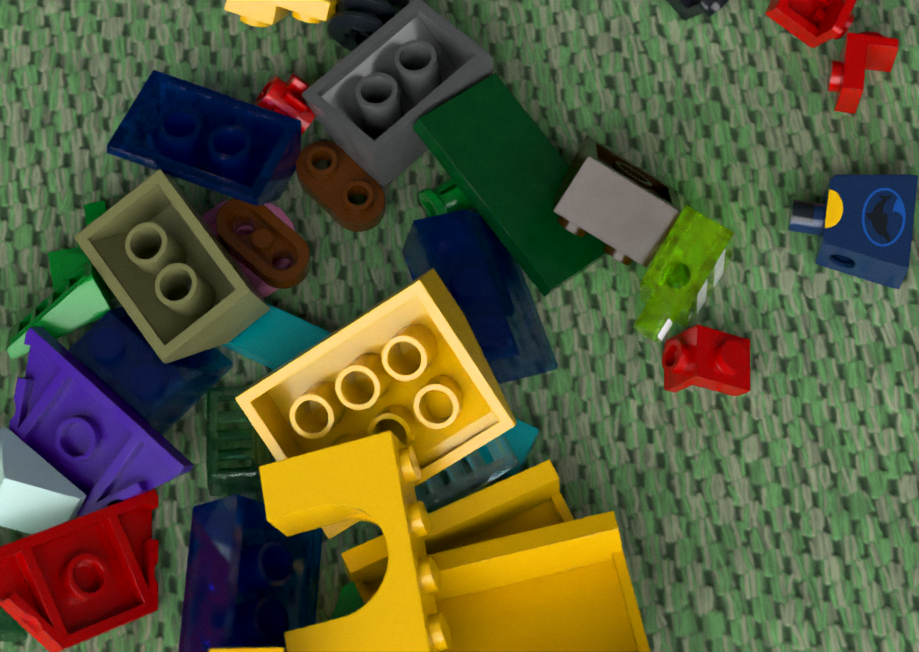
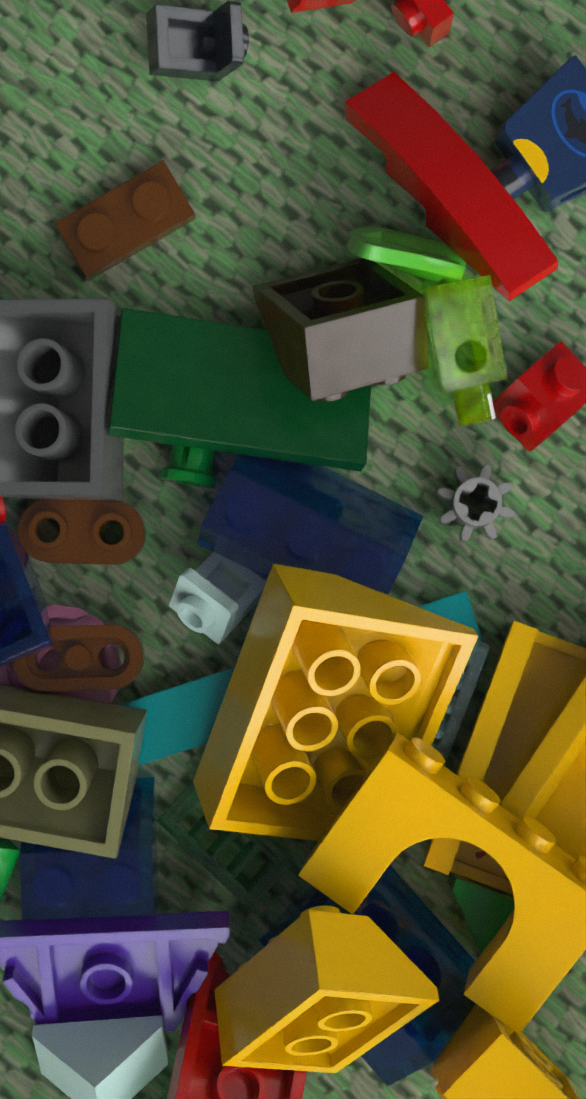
camera: 45 degrees left, 20 degrees up
none -> reddish brown plate [55,160,196,281]
none -> light aqua bracket [169,546,266,645]
none -> yellow slope [215,906,439,1073]
none -> red slope [345,72,558,301]
none -> bright green arm [346,226,466,282]
none -> light grey gear [435,464,515,543]

